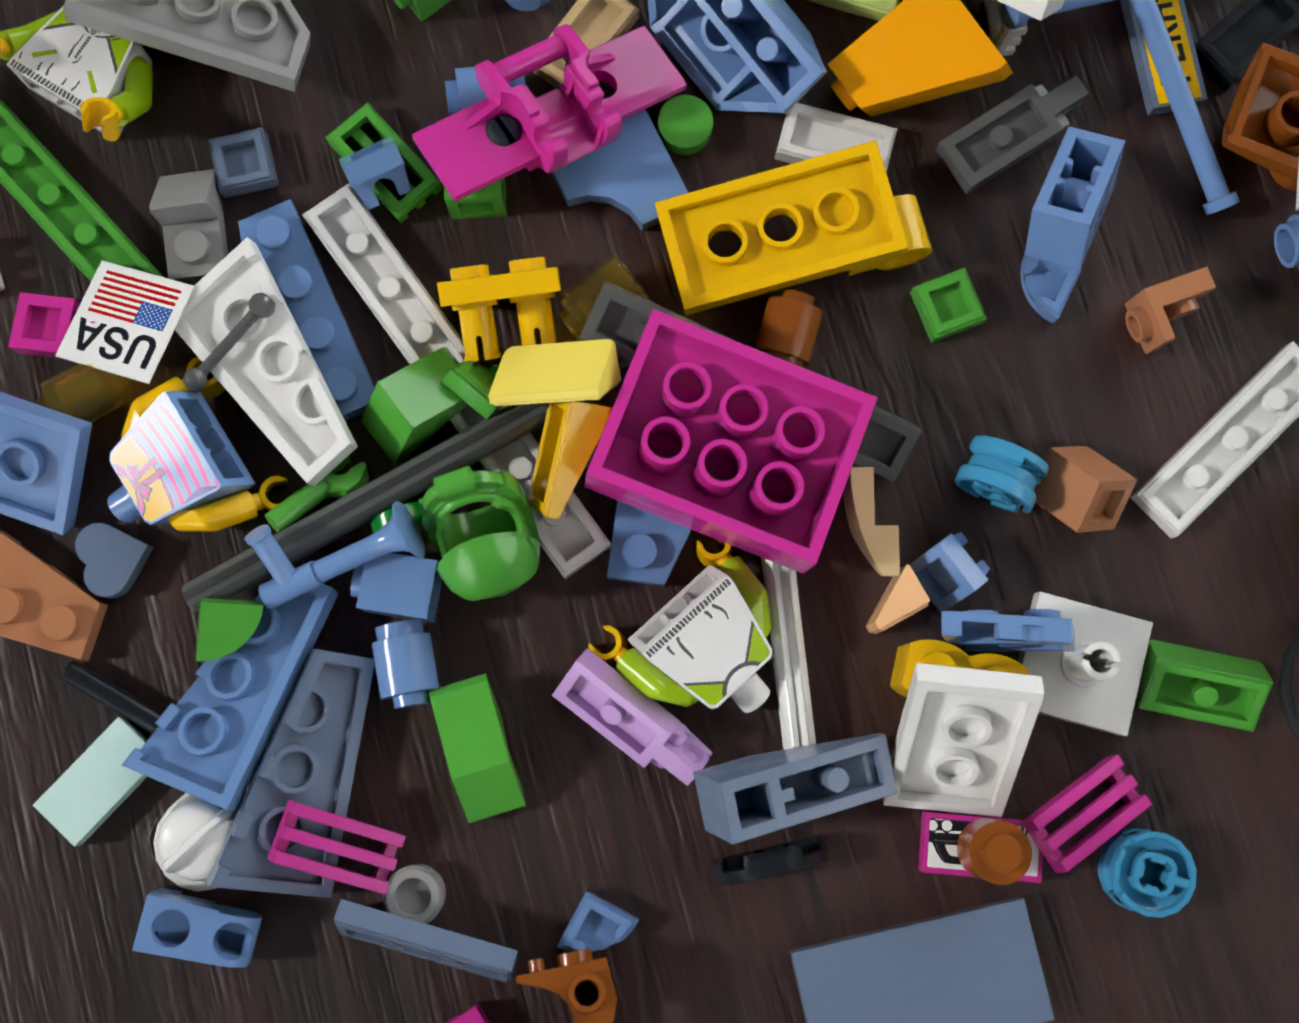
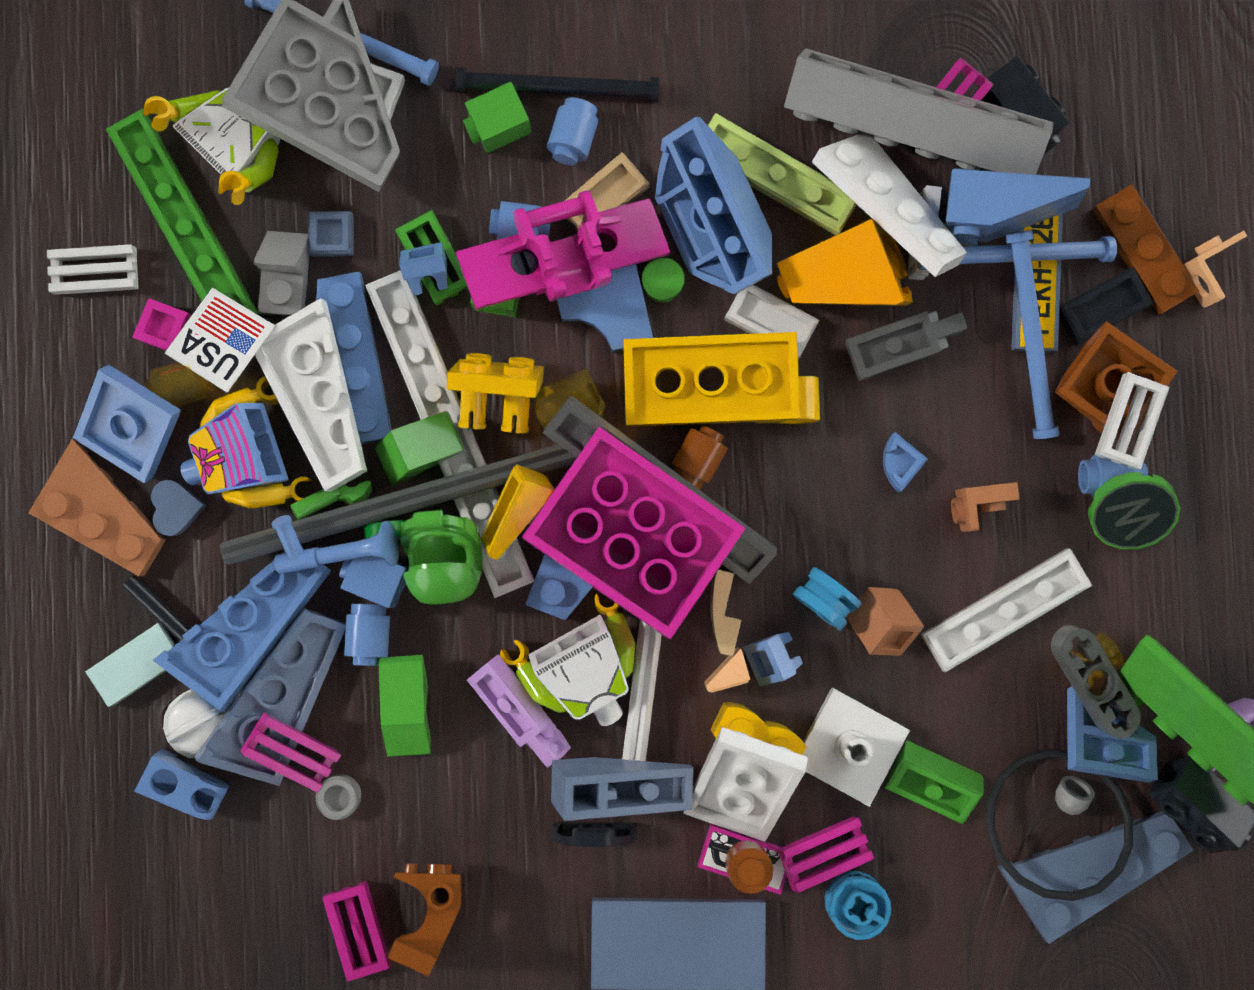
camera: 15 degrees right, 5 degrees up
dark grey hinge [183,293,275,391] -> none
bright green tile [195,598,264,662] -> none
sand blue tile [333,899,518,983] -> none
bright green tile [441,361,499,419] -> none
light yellow slope [488,339,621,406] -> none
medium blue tile [557,890,639,952] -> none
bright green tile [910,268,987,343] -> none
medium blue wing [941,609,1075,652] -> none
medium blue brick [1024,126,1126,270] -> none

